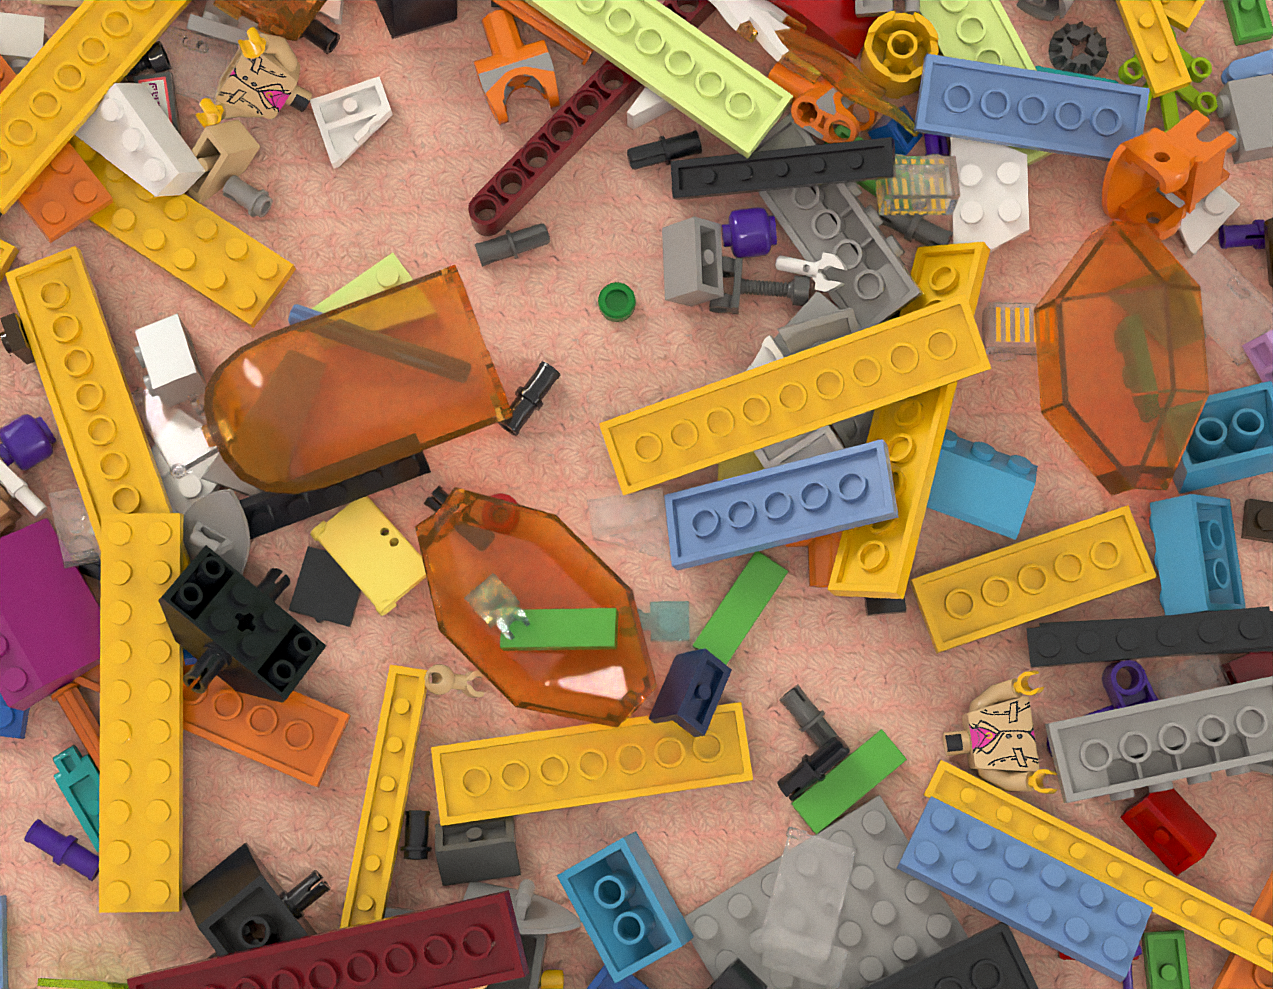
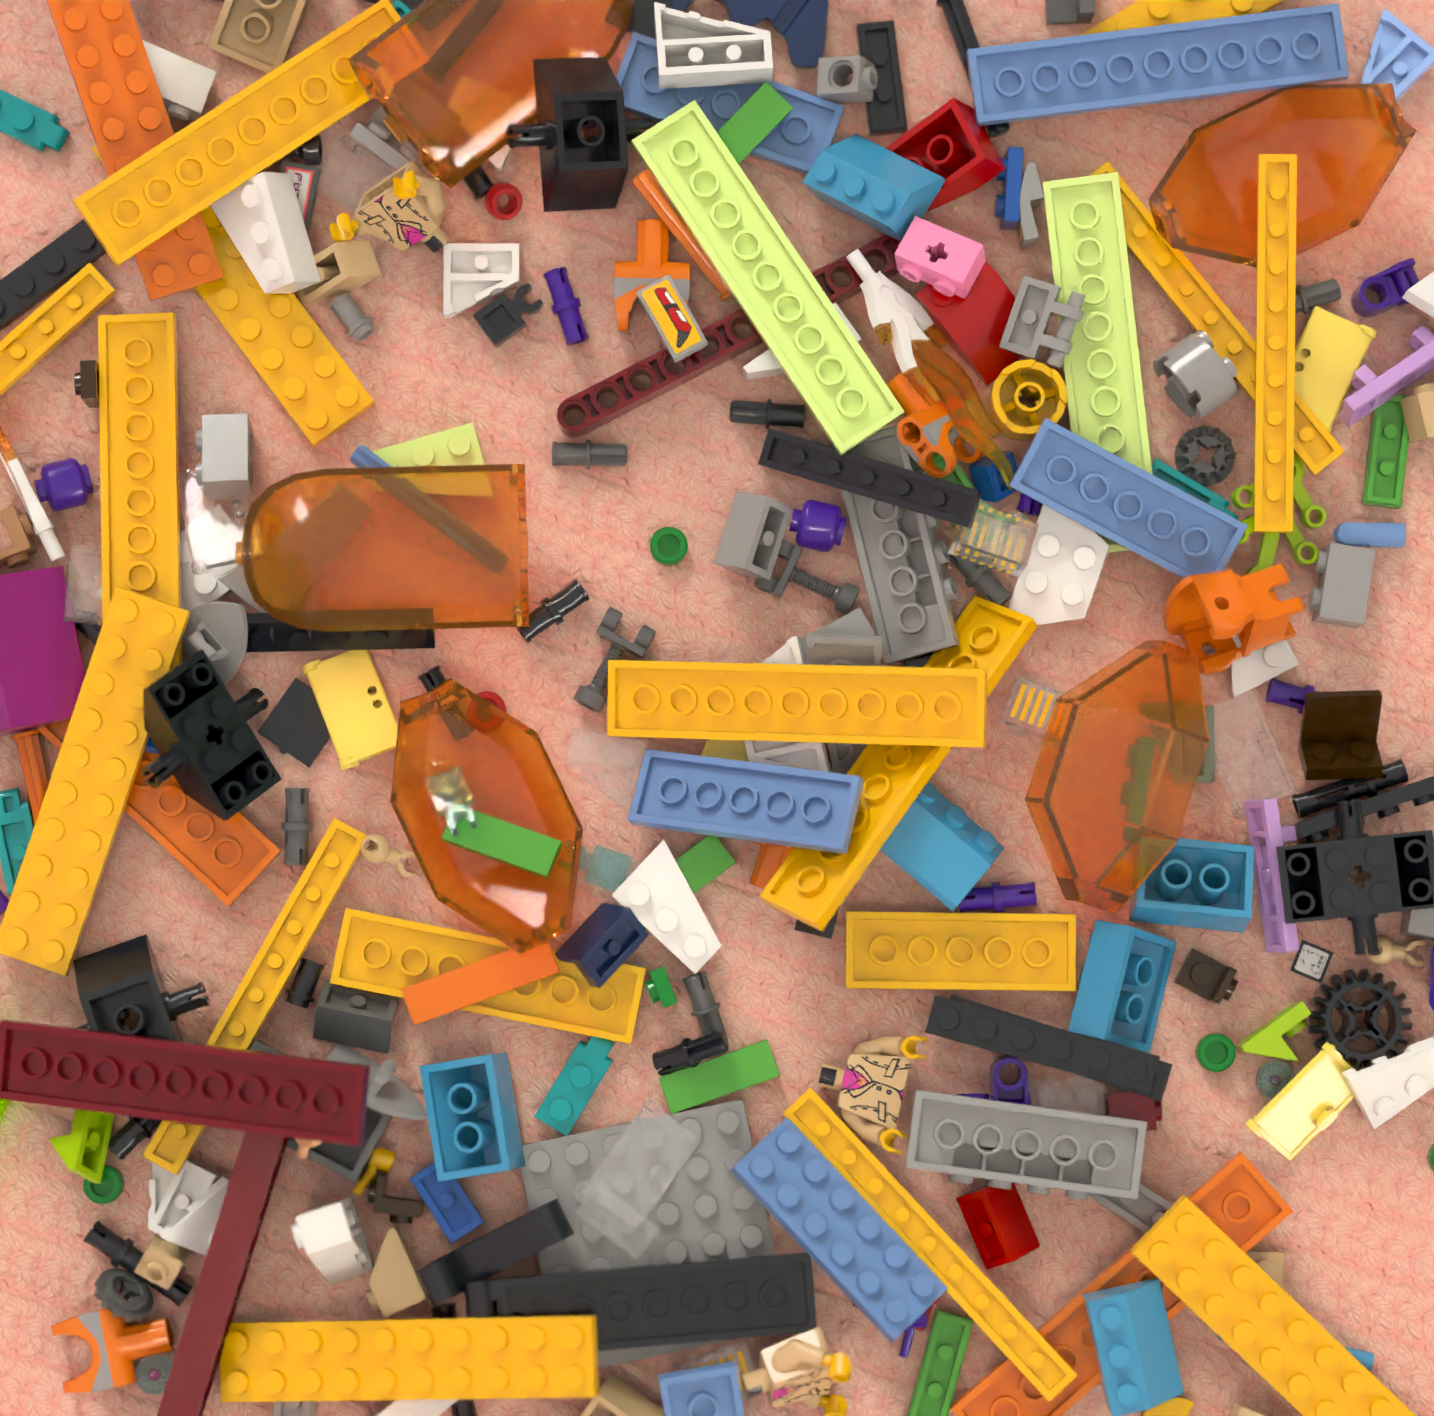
camera: 10 degrees right, 5 degrees up
white bar [775,252,848,293] -> none
none -> dark grey pin [281,788,312,865]
none -> orange tile [401,936,559,1026]
none -> black plate [473,283,543,348]
none -> red plate [485,182,522,220]
none -> teal hinge [535,1036,615,1136]
none -> dark purple pin [543,267,590,346]
none -> dark grey bar [573,607,656,713]
none -> white wing [611,839,721,974]
none -> slope [636,274,708,363]
none -> green plate [645,966,678,1008]
none -> dark purple pin [959,882,1037,913]

